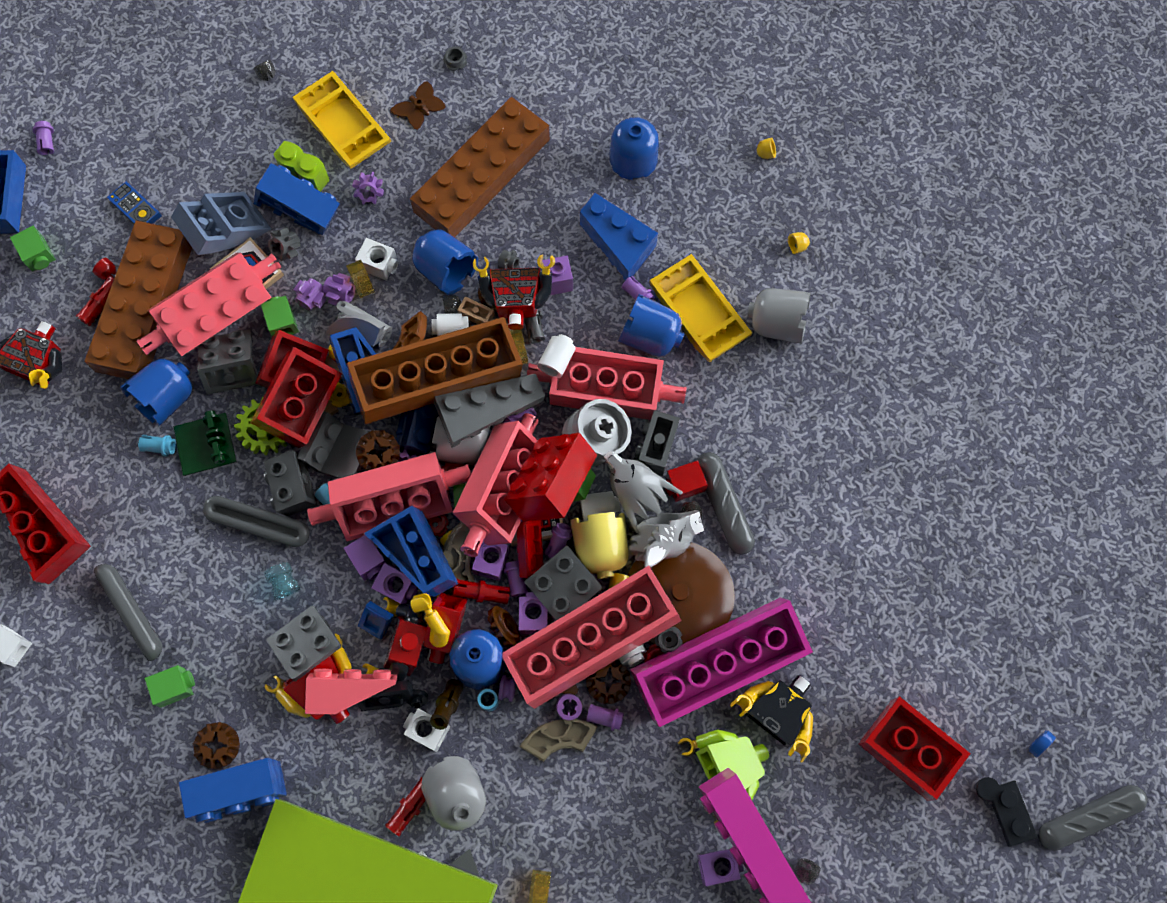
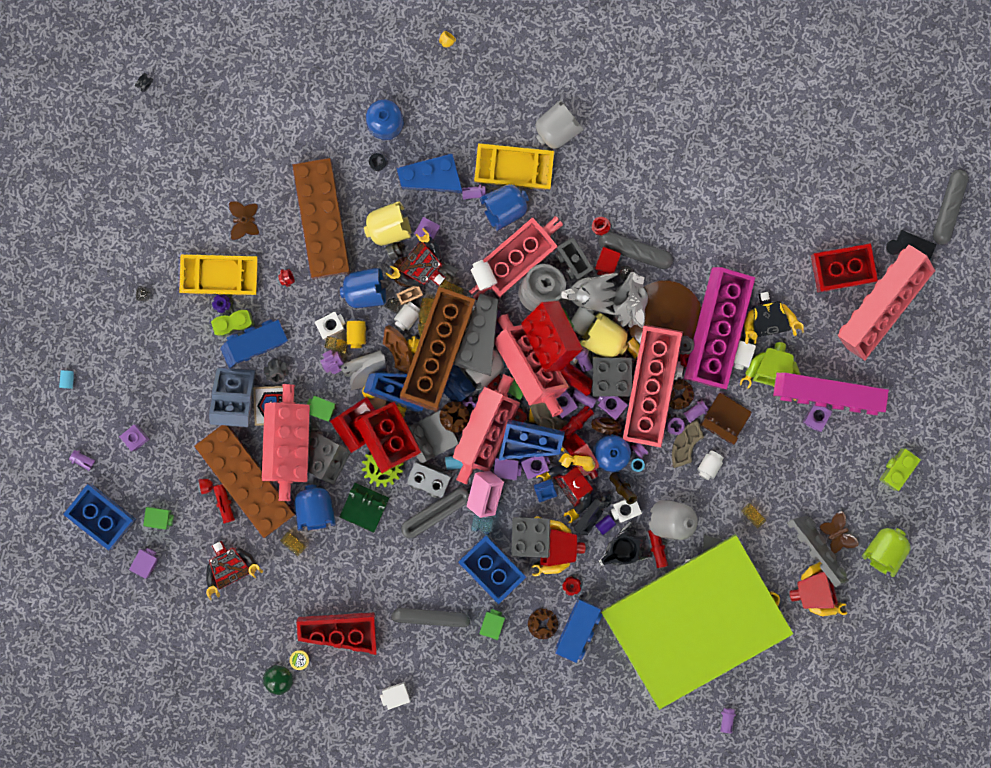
camera: 50 degrees left, 15 degrees up
tile [107,181,162,224] -> none
medium azure pin [138,434,176,457] -> none
medium lavender gear [293,278,327,311] -> none
coral slope [305,669,397,714] -> none
medium lavender gear [352,172,384,205] -> none
dark grey plate [443,47,467,71] -> none
yellow hinge [788,232,810,254] -> none
clear smoke hinge [795,858,821,885] -> none
blue tile [1028,730,1056,758] -> none
none -> medium azure hinge [59,370,74,389]
none -> medium lavender brick [119,424,150,452]
none -> dark purple plate [212,295,231,313]
none -> red plate [278,269,295,287]
none -> clear yellow piece [280,531,306,556]
none -> yellow brick [346,321,366,349]
none -> light yellow cylinder [364,201,412,246]
none -> black bush [369,153,386,171]
none -> blue brick [458,535,526,604]
none -> bright pink brick [467,471,504,518]
none -> red plate [562,577,581,596]
none -> red plate [592,217,611,235]
none -> dark purple hinge [595,515,616,535]
none -> black piece [598,520,652,565]
none -> white brick [697,450,724,480]
none -> reddish brown bracket [699,393,752,445]
none -> white brick [733,340,756,370]
none -> coral brick [837,245,935,361]

